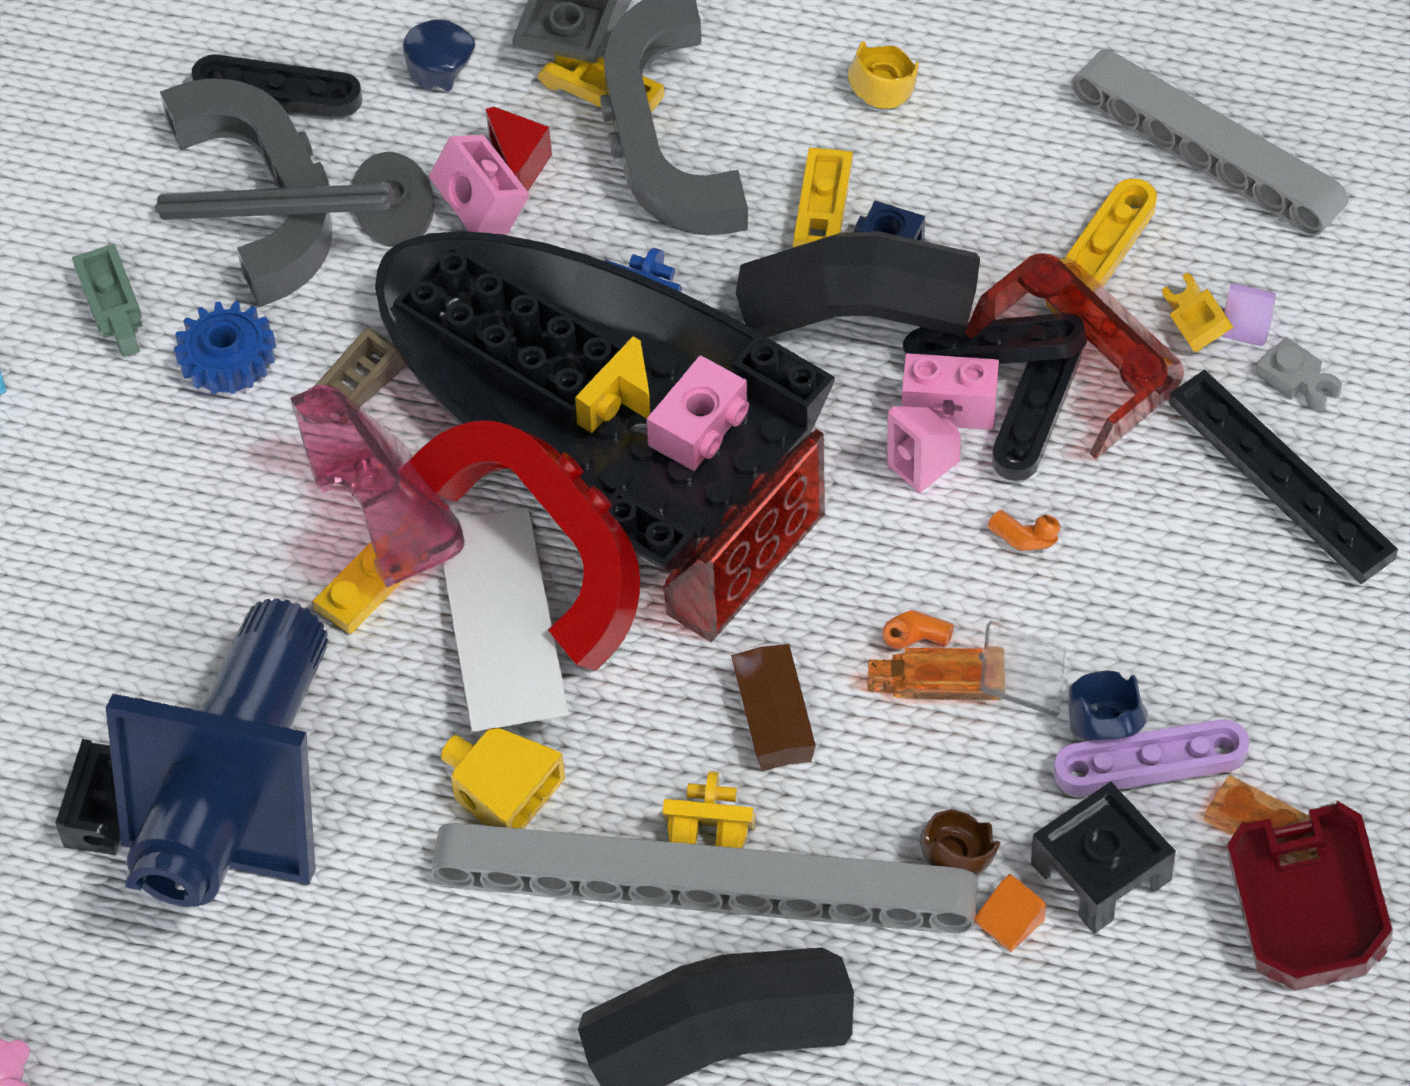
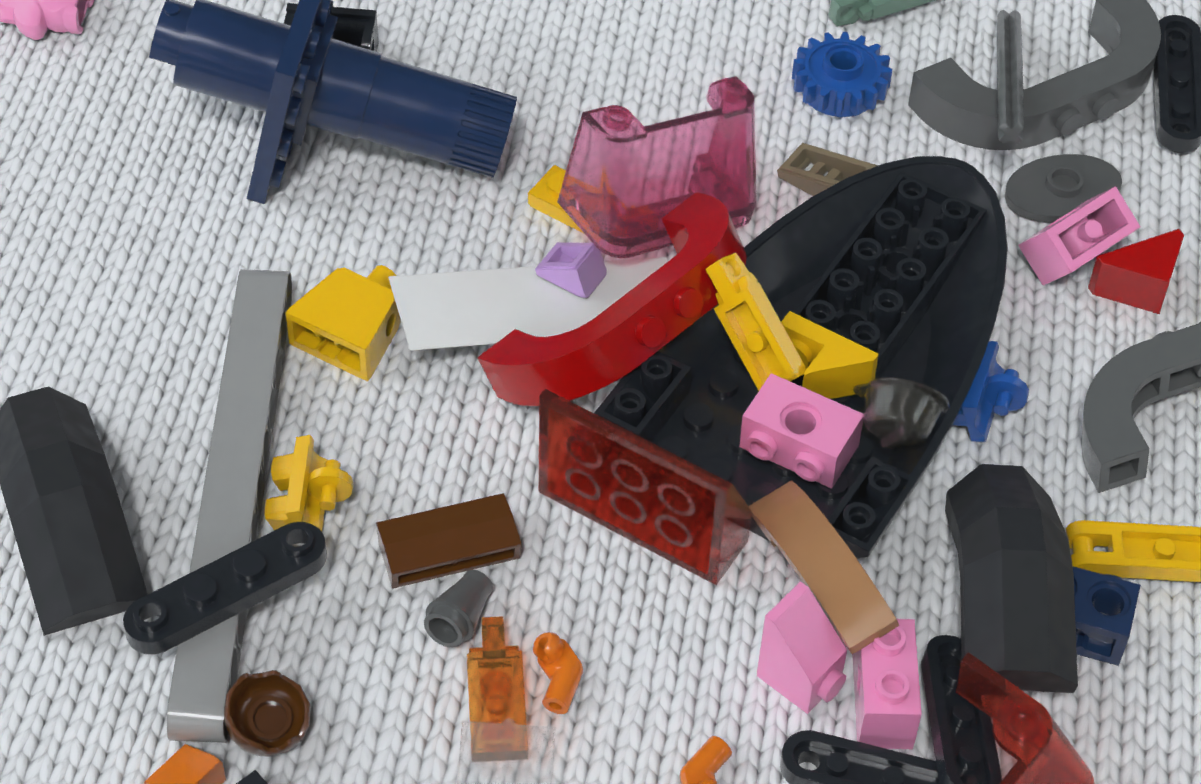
camera: 80 degrees right, 5 degrees down
none -> black plate [123,522,327,654]
none -> dark grey cone [424,570,493,647]
none -> lavender slope [535,242,607,298]
none -> yellow hinge [706,253,807,391]
none -> medium nougat slope [747,480,899,654]
none -> clear smoke piece [852,378,950,449]

